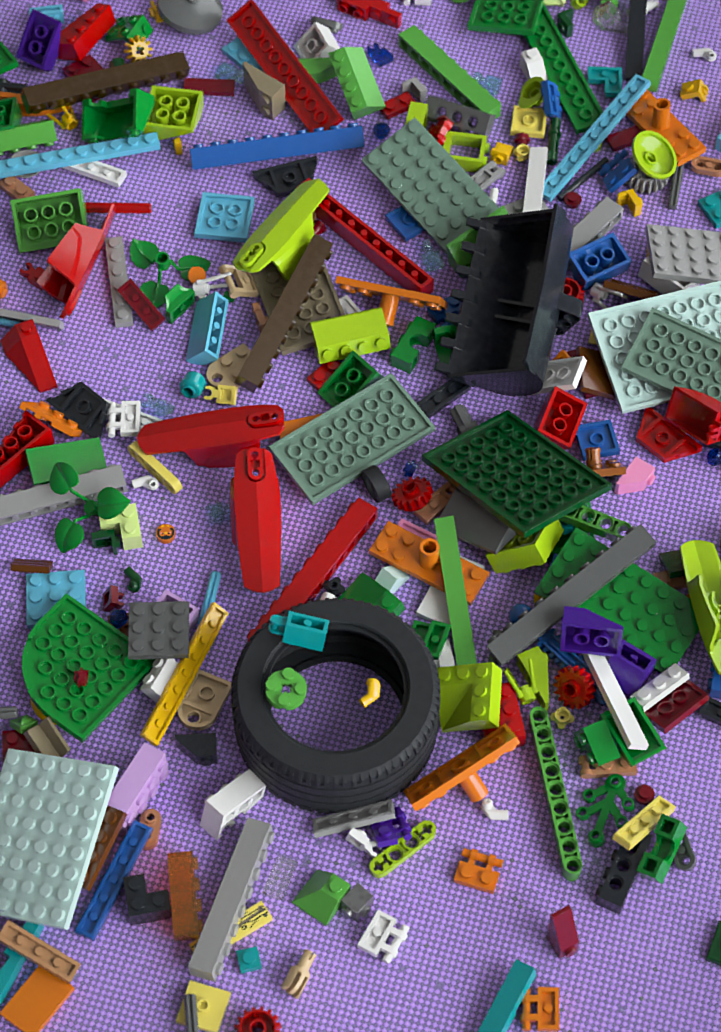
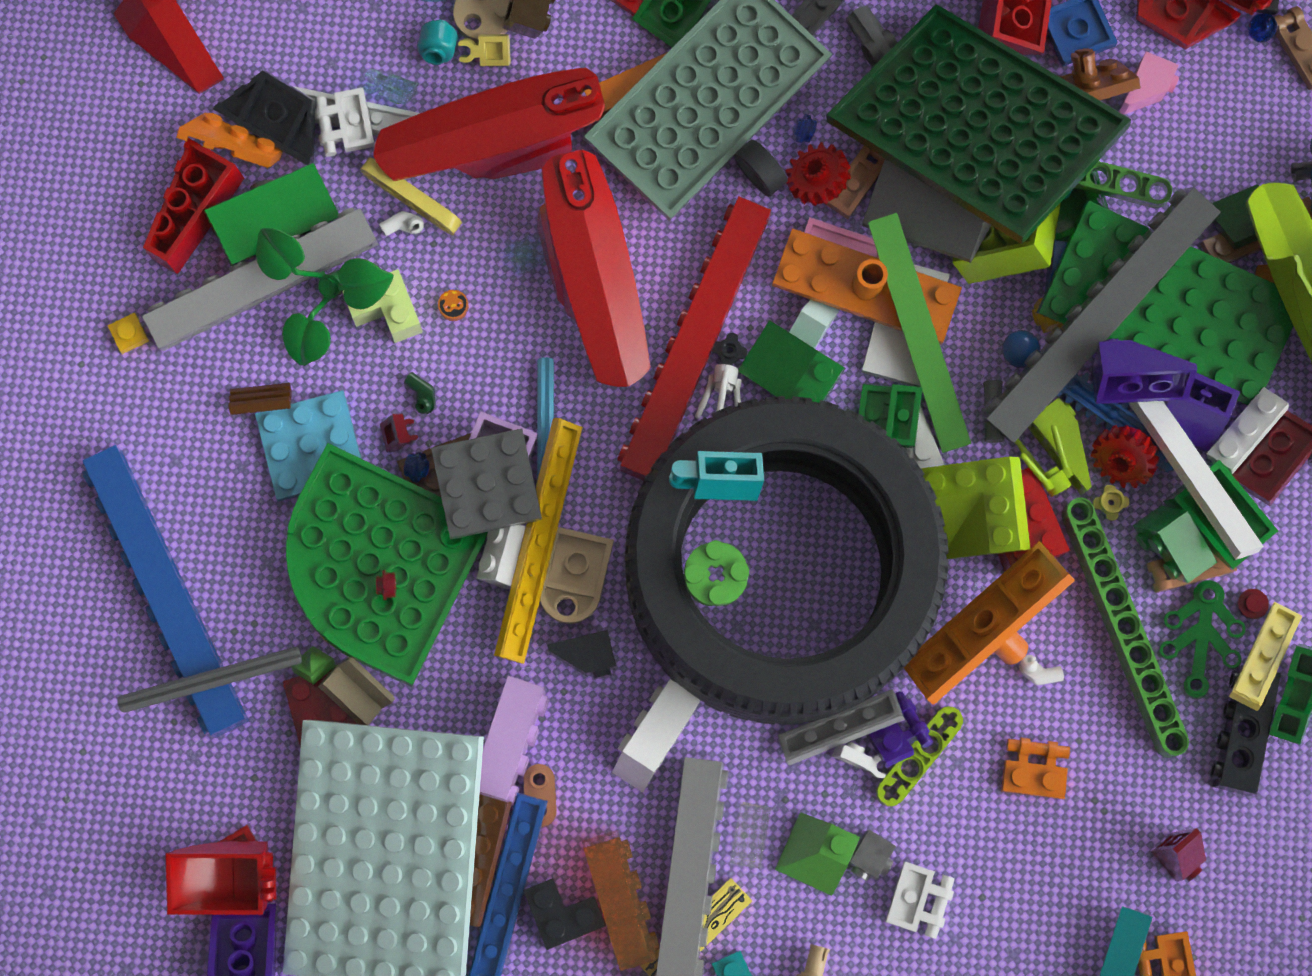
camera: 15 degrees left, 20 degrees up
dark green bracket [91,529,121,555] -> none
yellow arm [359,678,380,708] -> none

